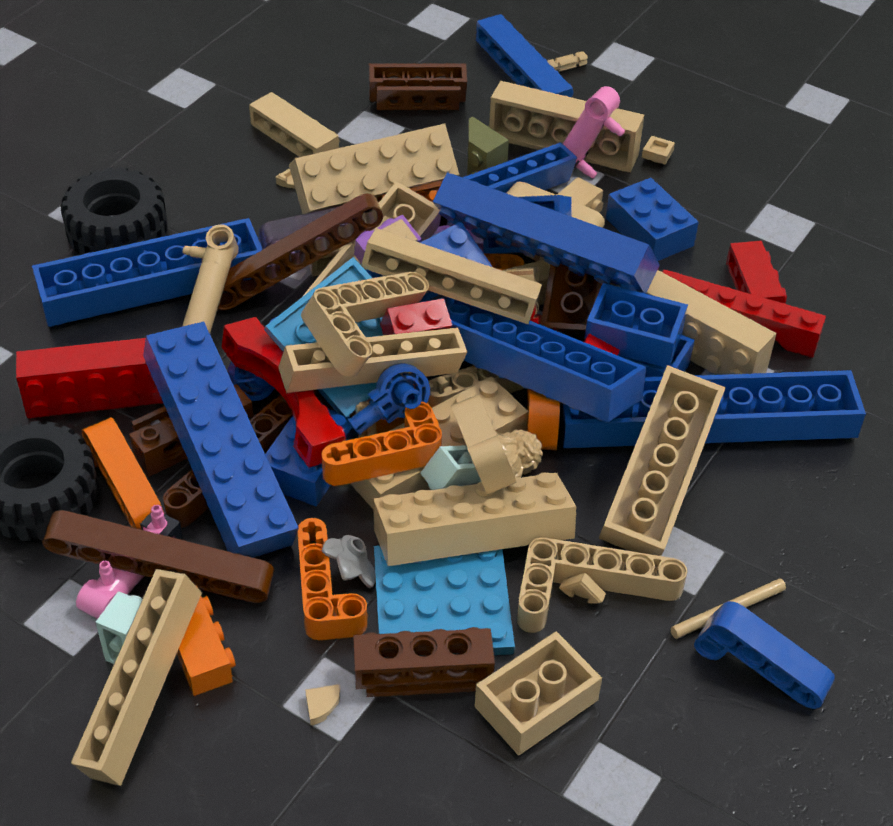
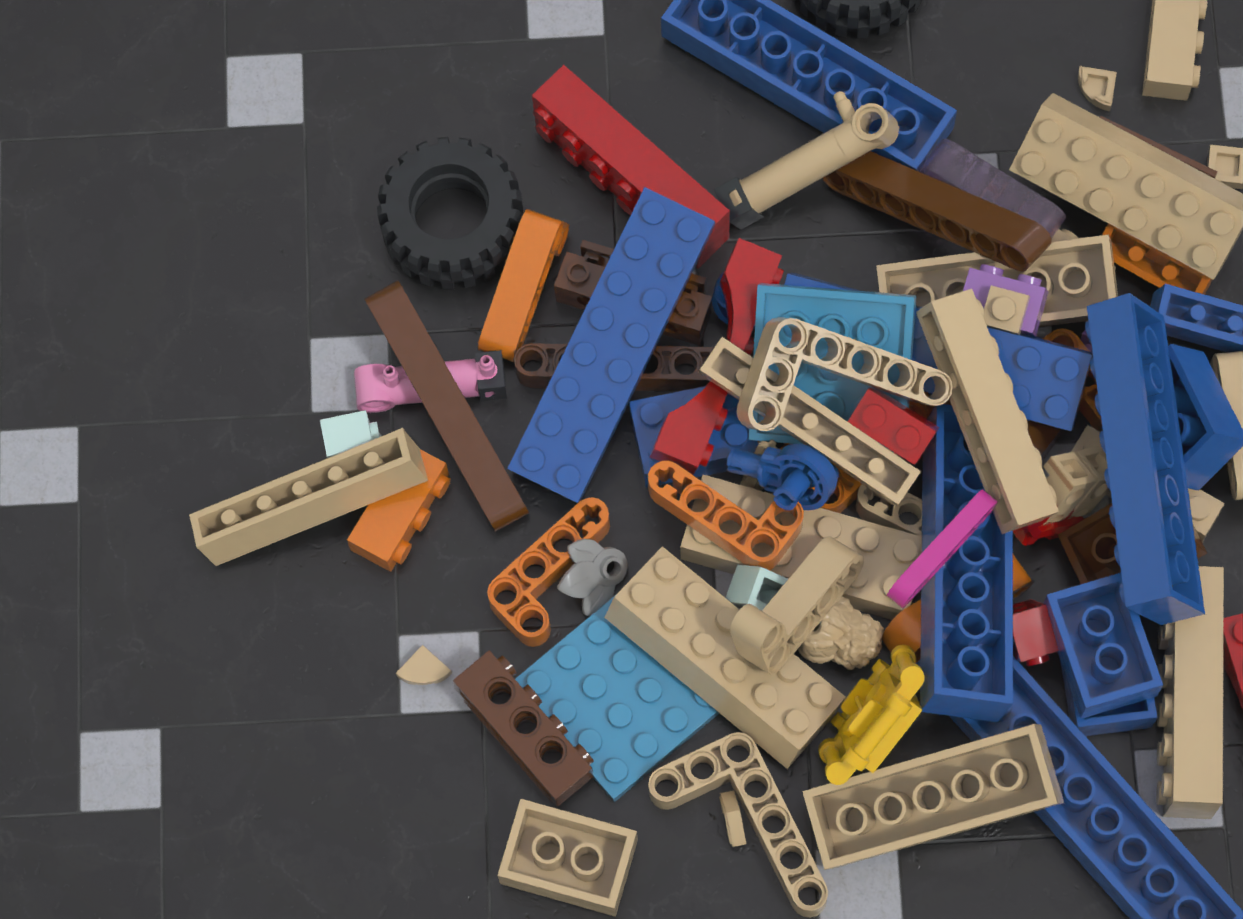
camera: 60 degrees right, 25 degrees up
none -> yellow brick [818,645,925,785]
none -> dark pink beam [886,489,998,608]

